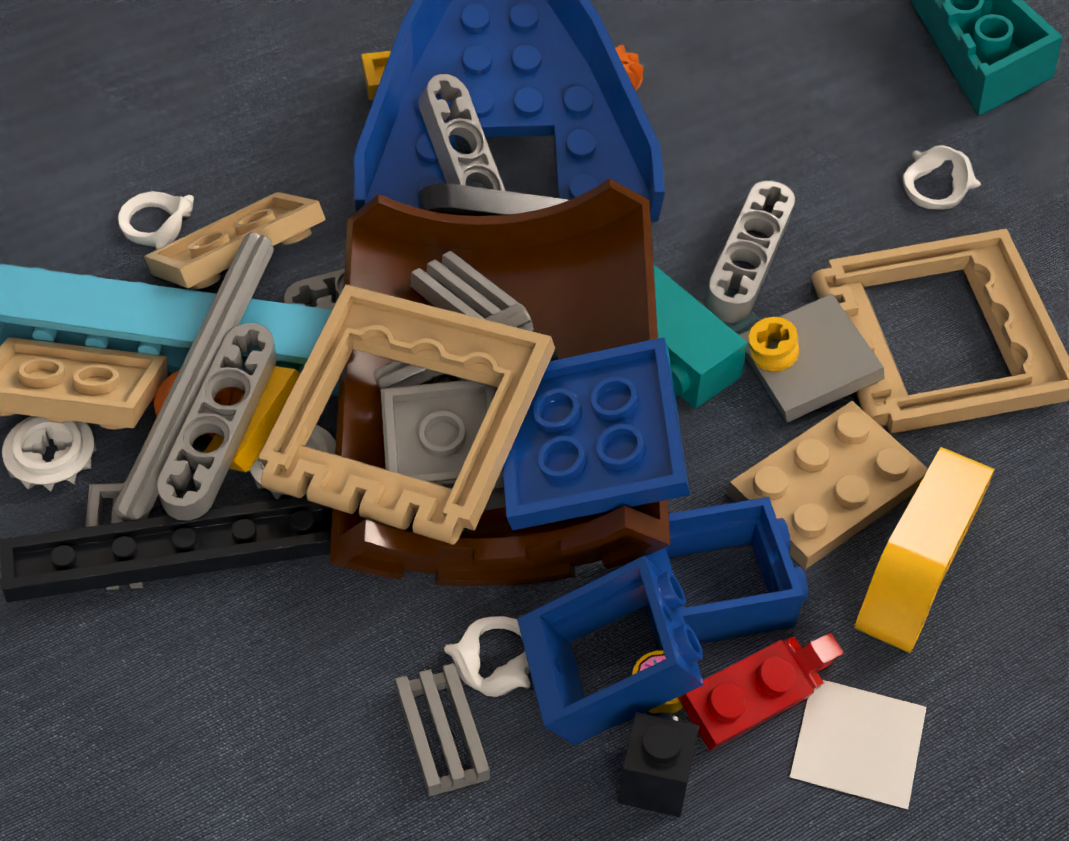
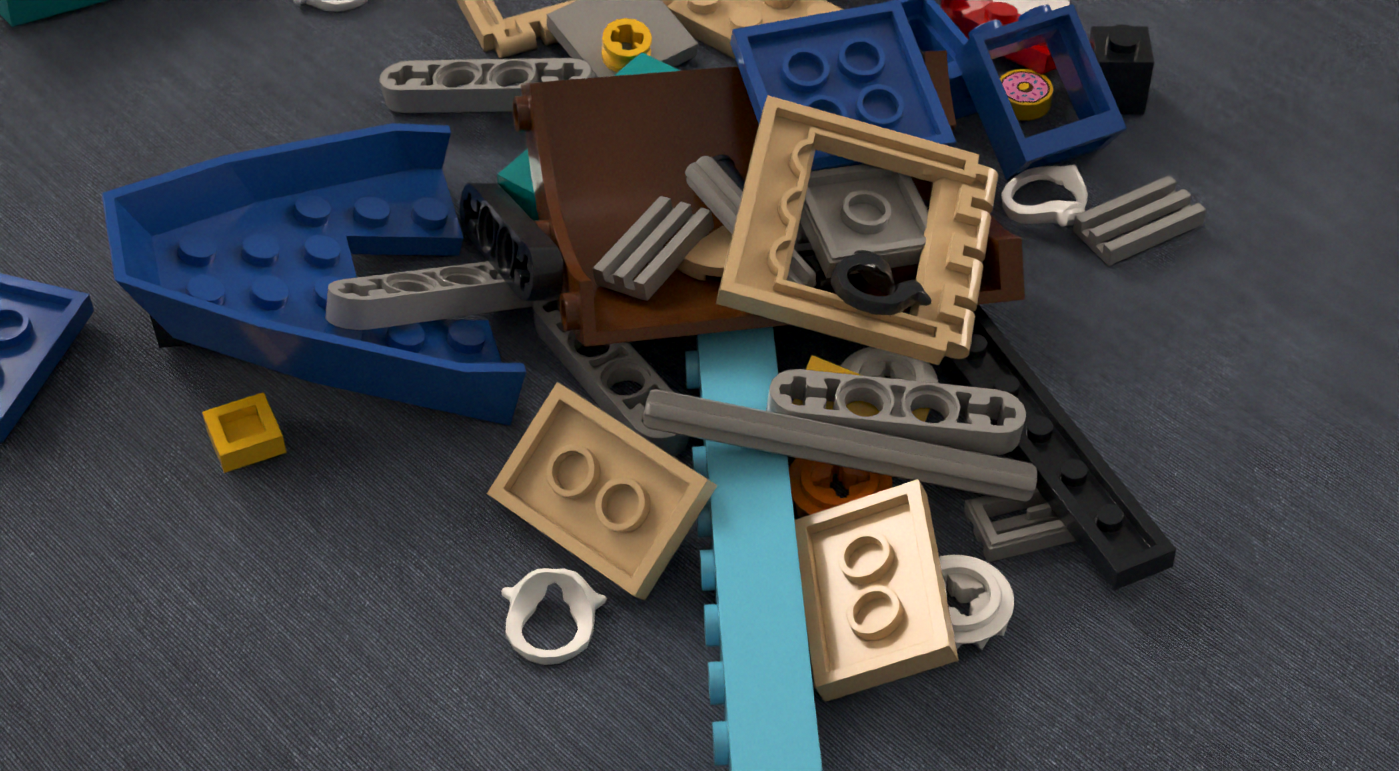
camera: 100 degrees left, 5 degrees down
none -> black piece [831,250,932,315]

